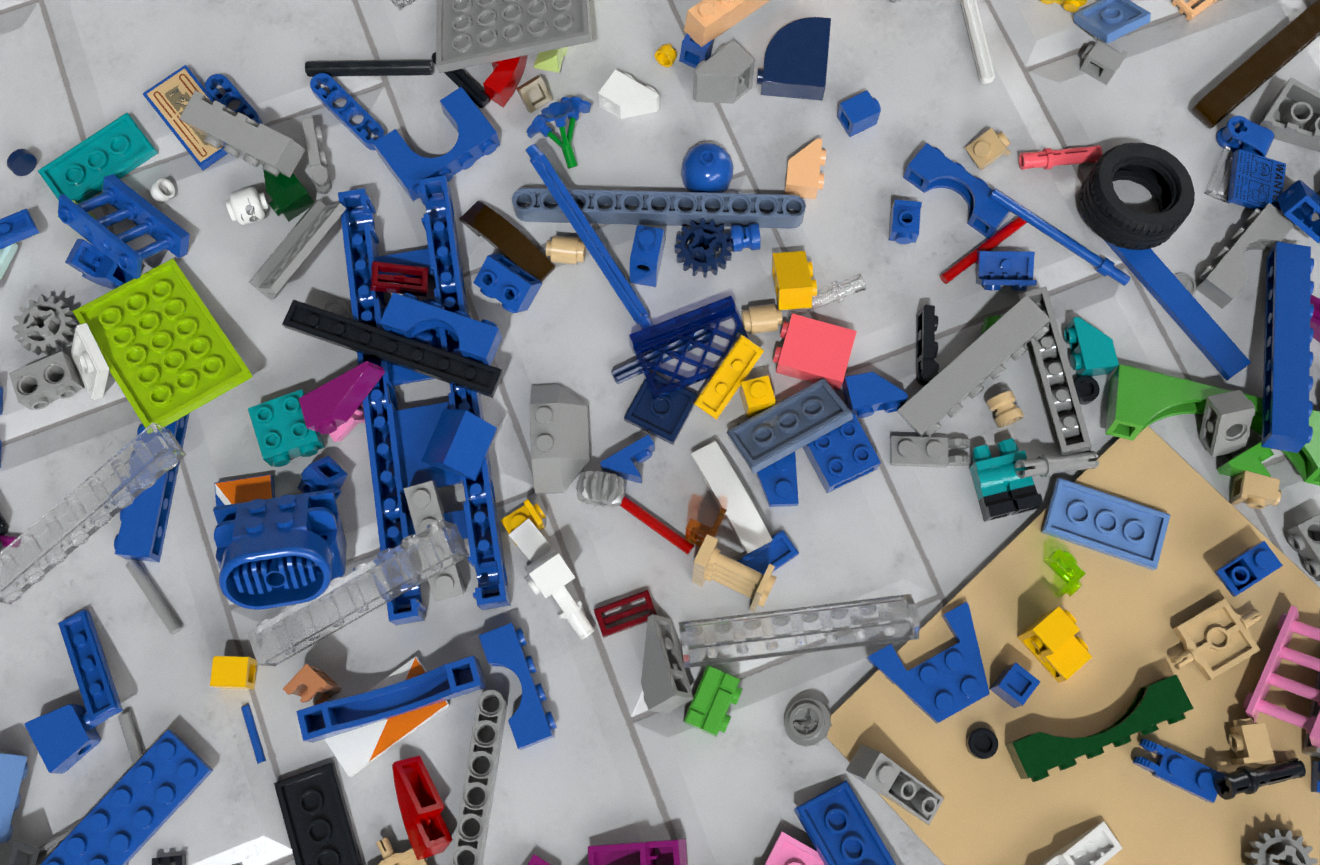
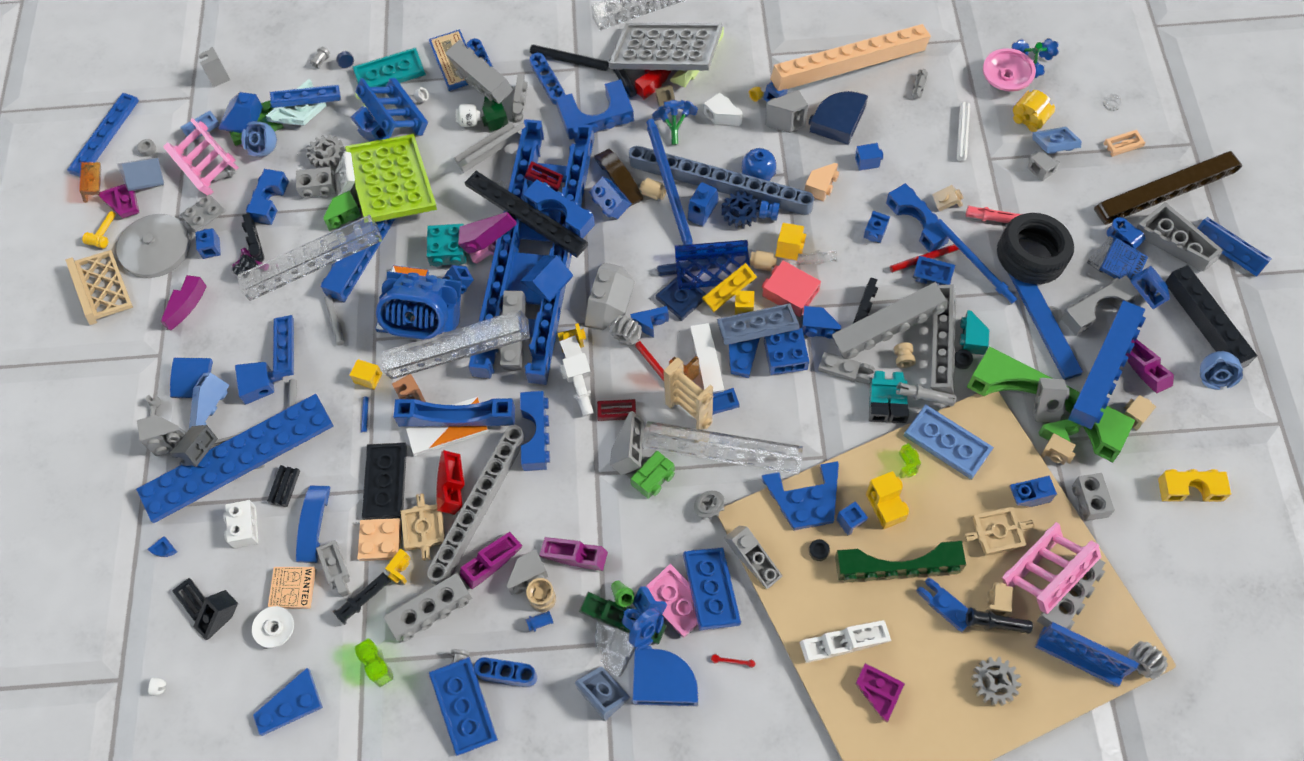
camera: 20 degrees right, 10 degrees down
none -> bright green slope [323,191,362,231]

